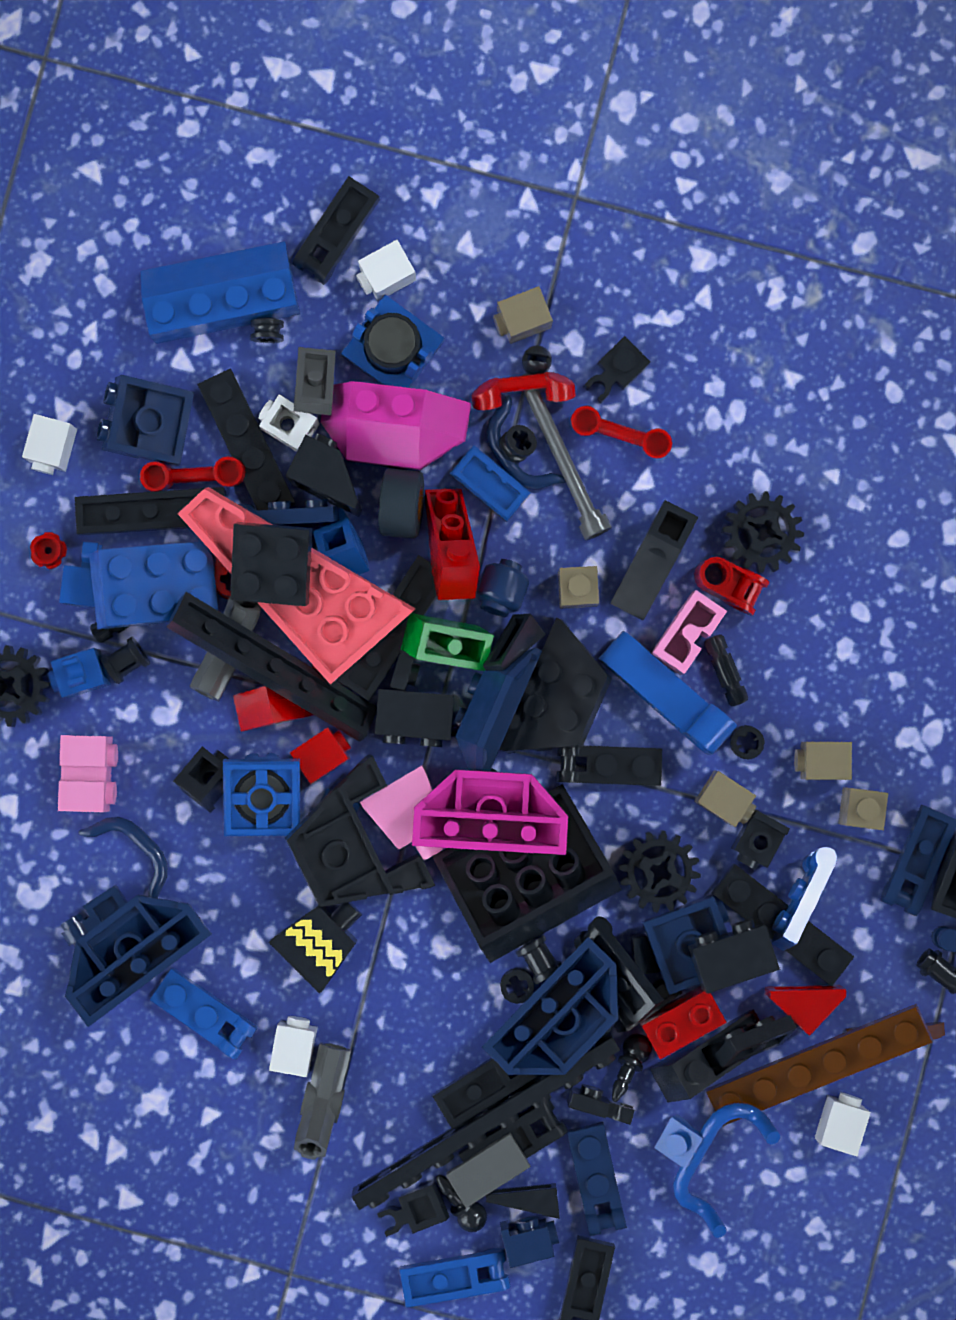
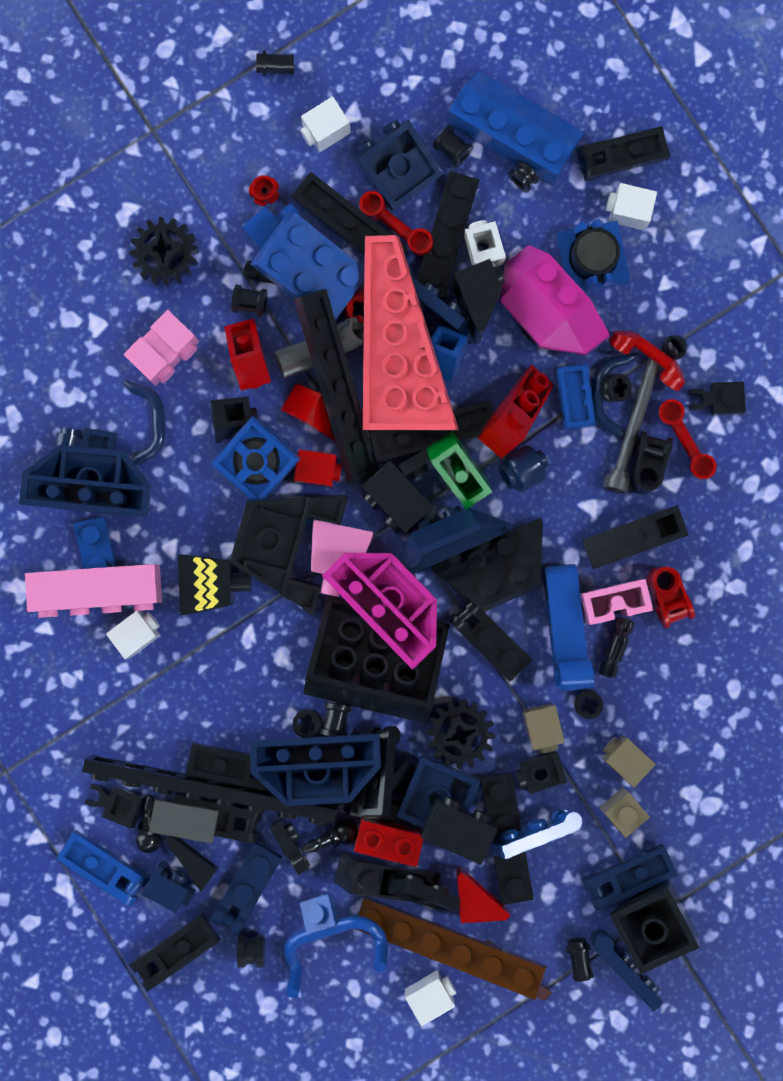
camera: 45 degrees right, 0 degrees up
blue brick [48,648,111,698] -> none
black plate [231,522,312,606] -> none
dark grey plate [293,347,336,415] -> none
dark grey piece [294,1042,351,1160] -> none
black wheel [378,469,424,539] -> none
black piece [483,613,546,671] -> none
dark tan brick [493,286,553,344] -> none
dark tan brick [558,566,599,609] -> none
black gear [721,491,804,574] -> none
none -> bright pink brick [25,564,162,618]
none -> red slope [224,318,271,391]
none -> black wheel [237,934,266,968]
none -> black bush [433,125,474,168]
none -> black piece [630,431,673,494]

